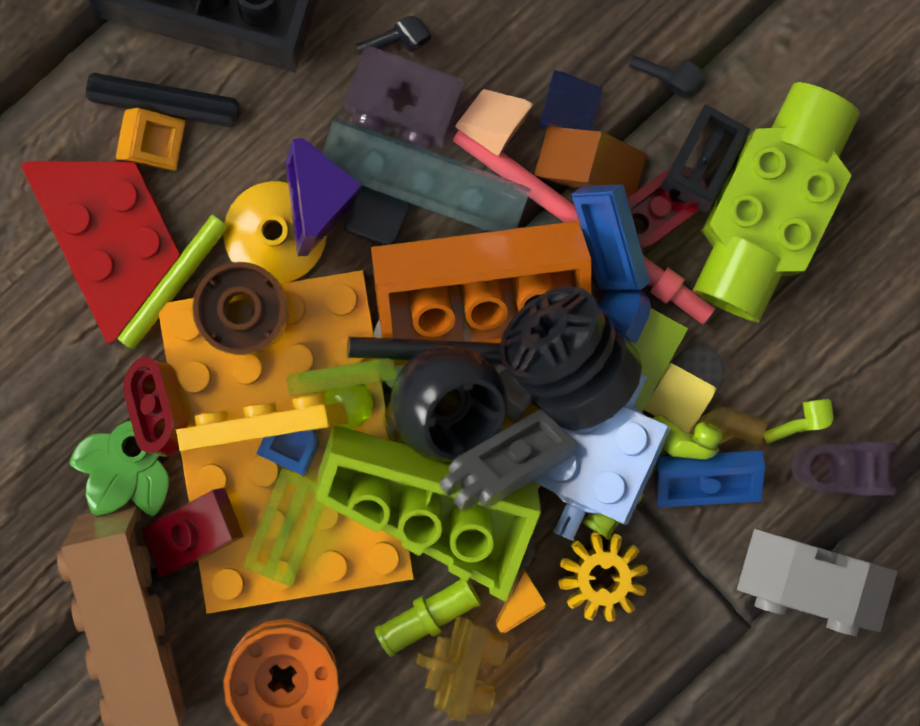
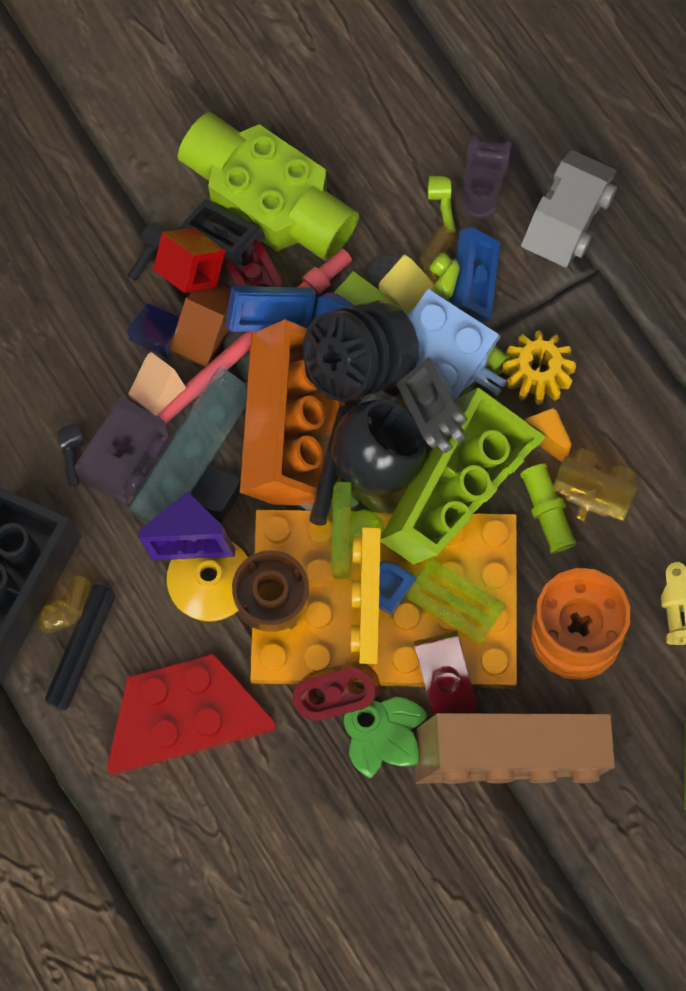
camera: 80 degrees left, 15 degrees down
light orange slope [116,108,186,171] -> none
lime bar [117,214,228,350] -> none
none -> clear yellow arm [37,576,92,633]
none -> red brick [153,227,226,293]

